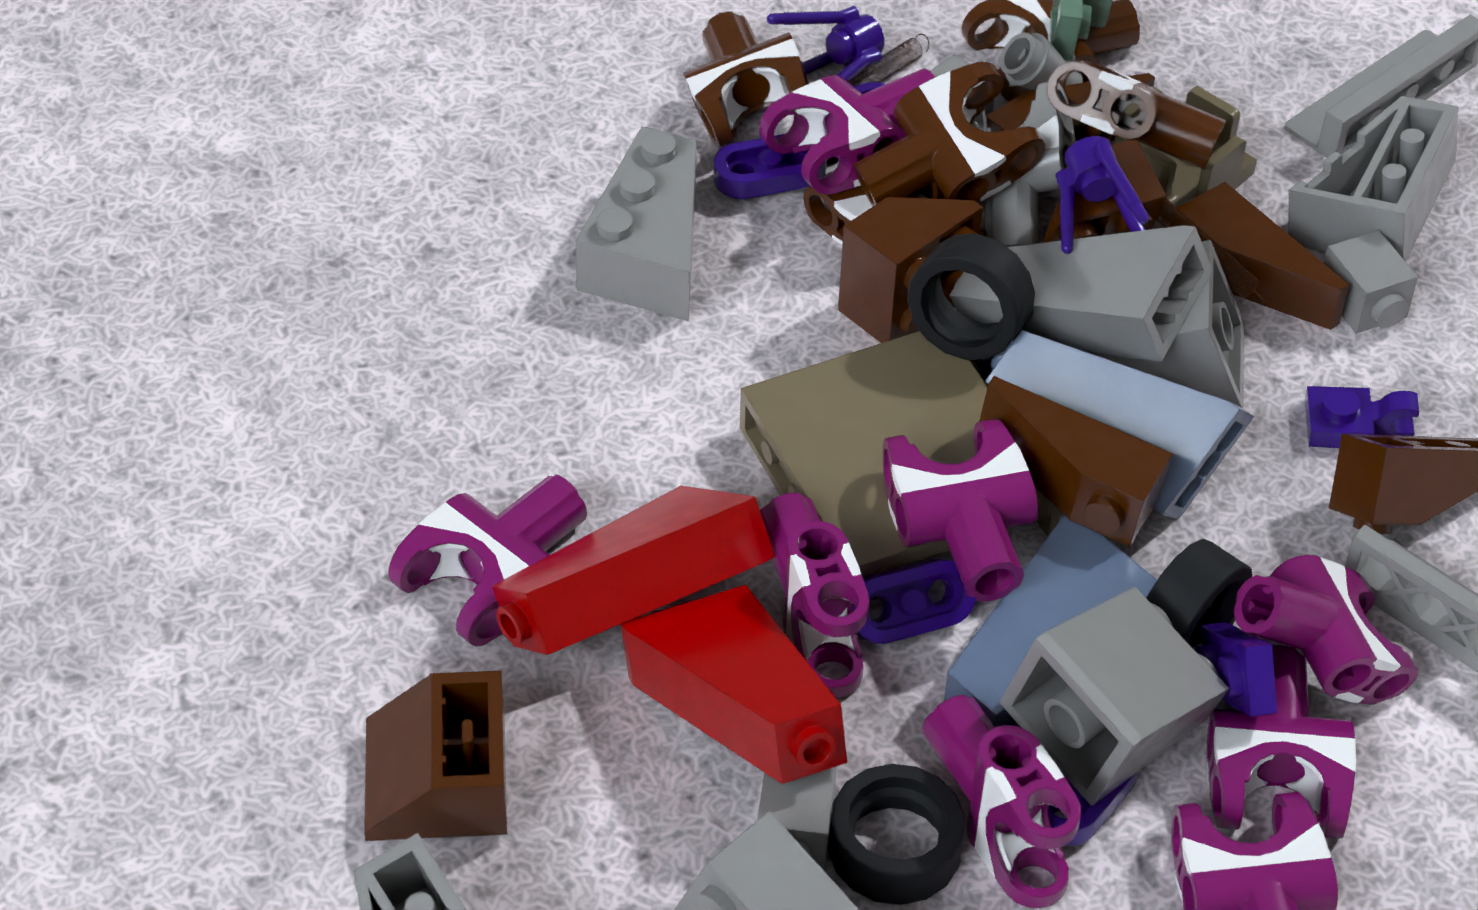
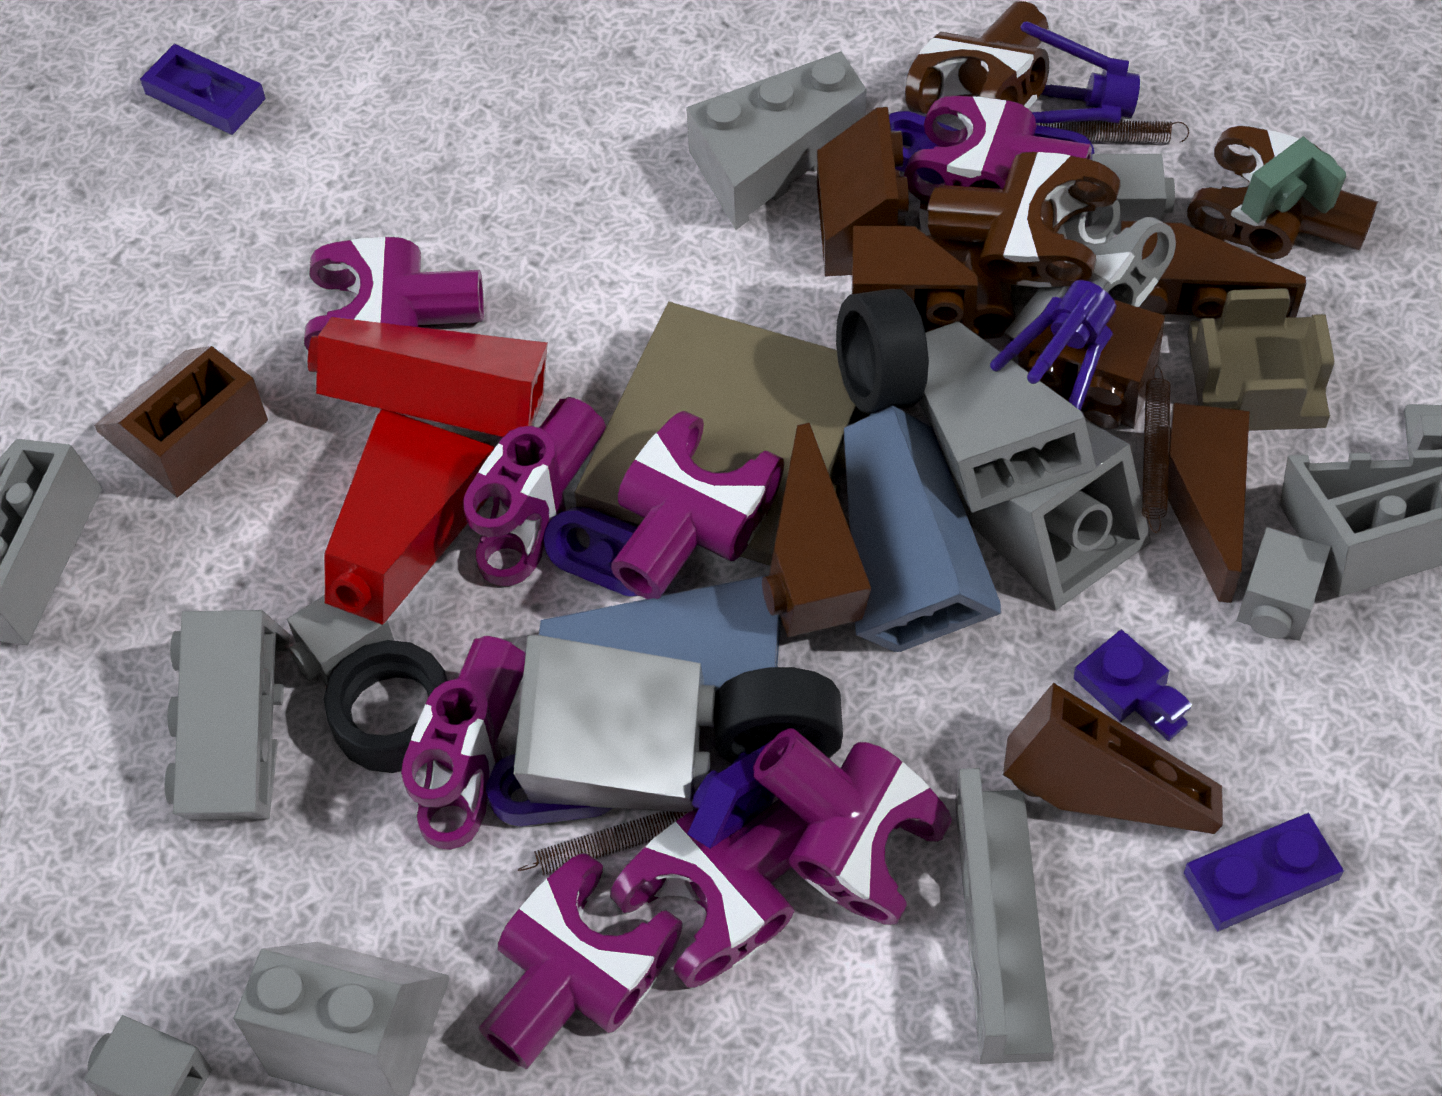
camera: 50 degrees right, 10 degrees up
light grey cone [1000,32,1083,90] -> none
reddish brown connector [1047,60,1226,170] -> none
none -> dark purple plate [140,43,266,135]
none -> reddish brown piece [518,811,687,876]
none -> reddish brown slope [817,107,909,277]

